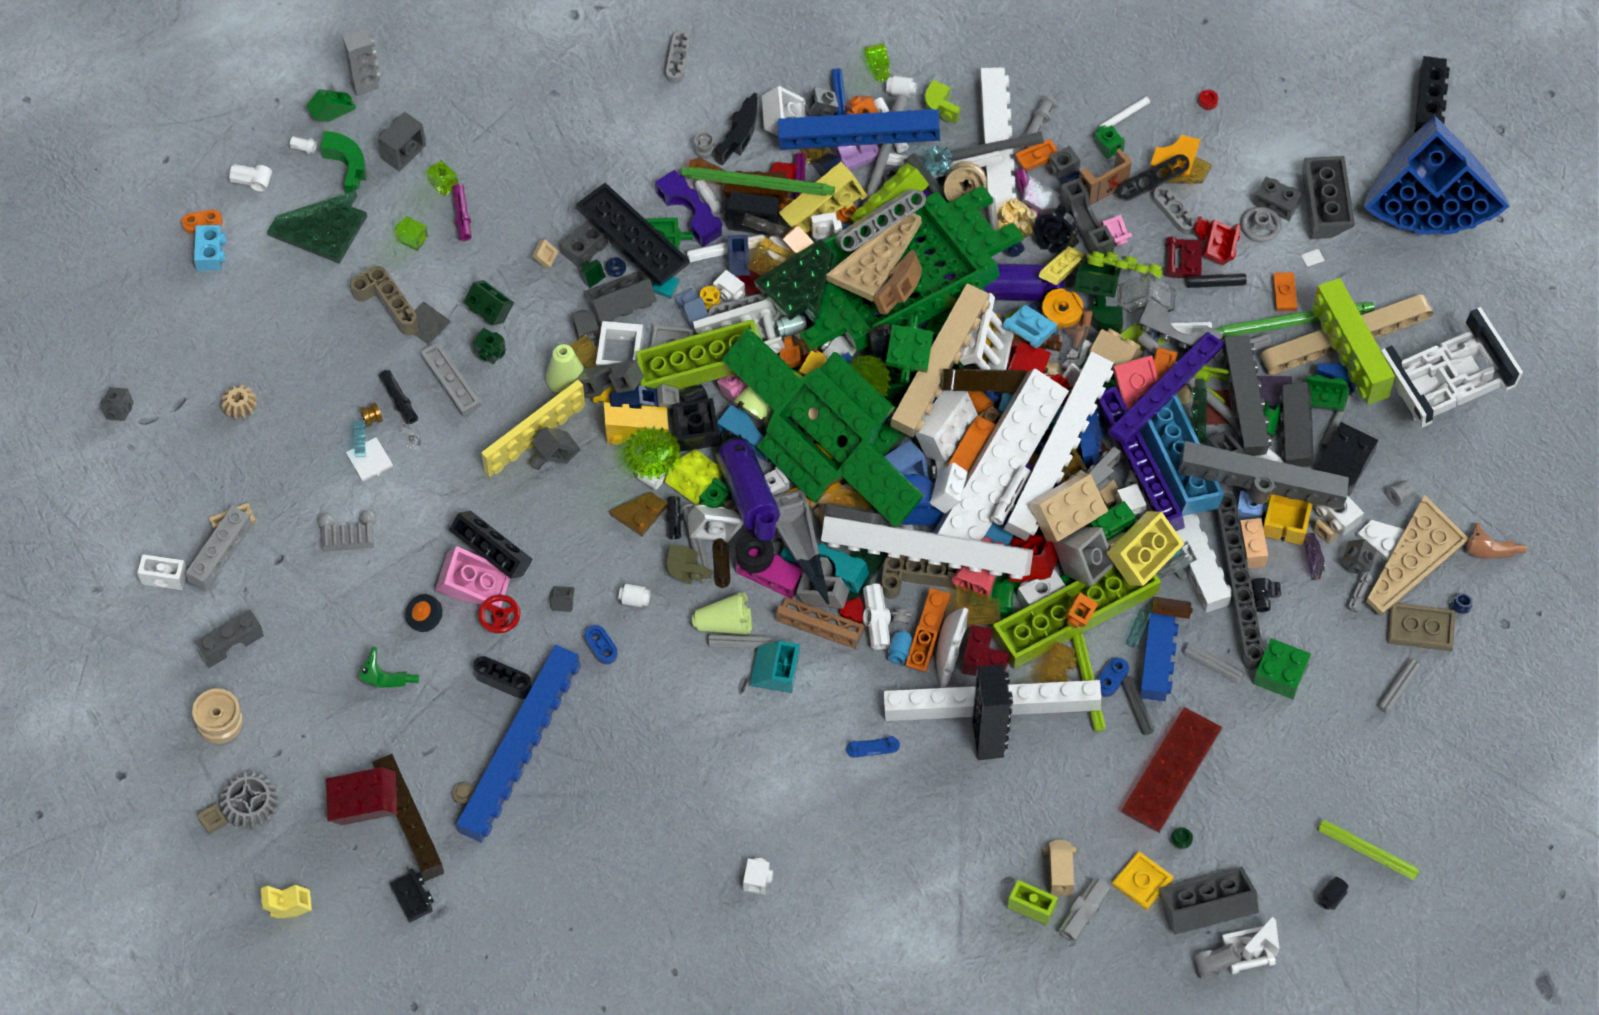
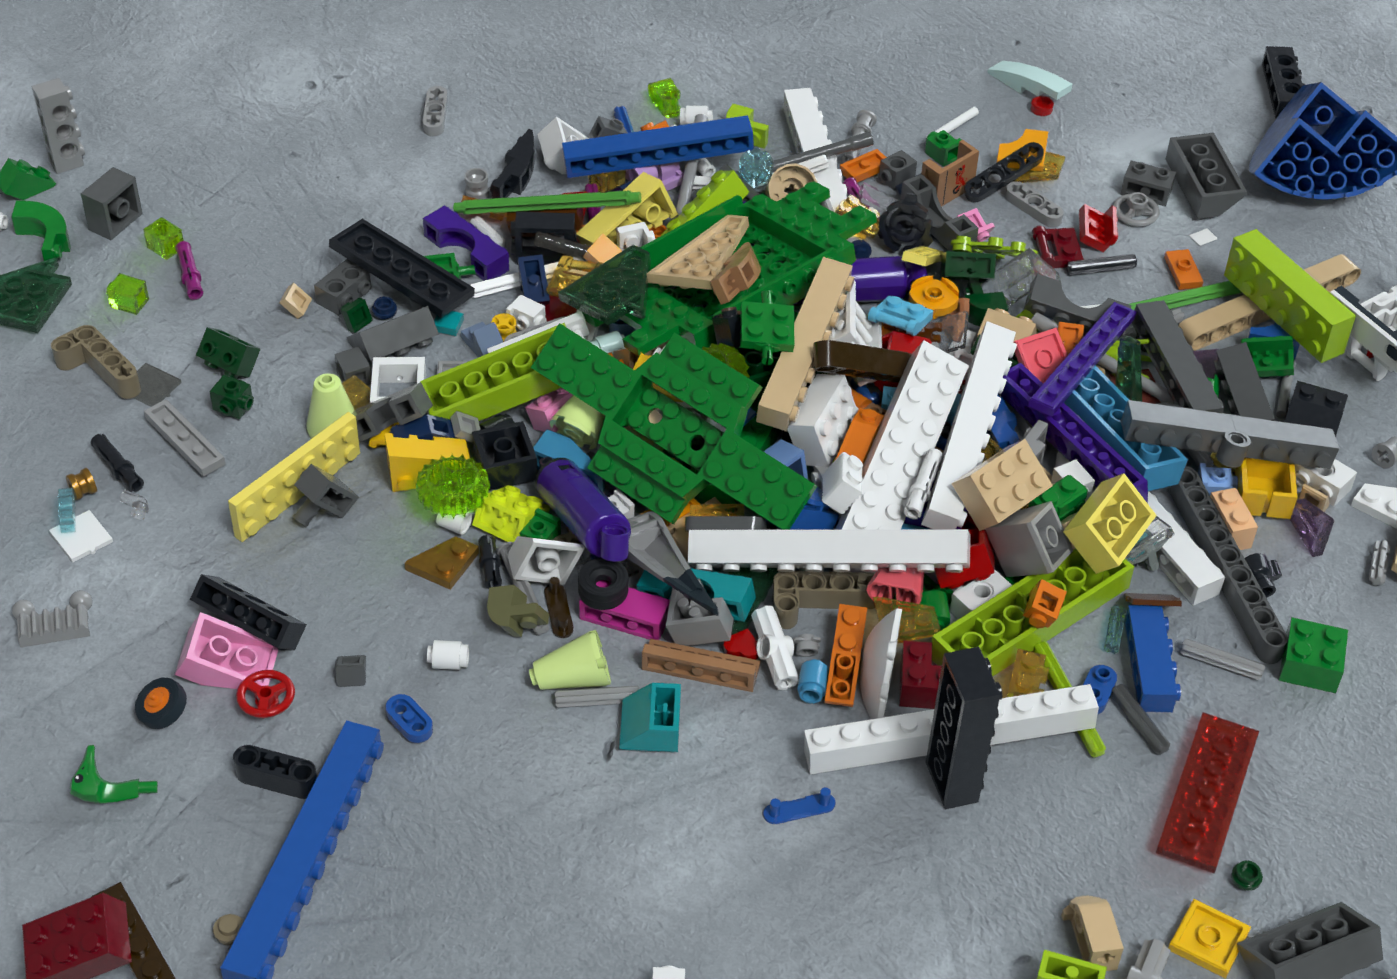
camera: 10 degrees left, 15 degrees down
light grey beam [835,189,926,251] -> none
red plate [1194,216,1210,240] -> none
dark grey brick [1342,539,1377,574] -> none
none -> light aqua slope [987,61,1073,100]

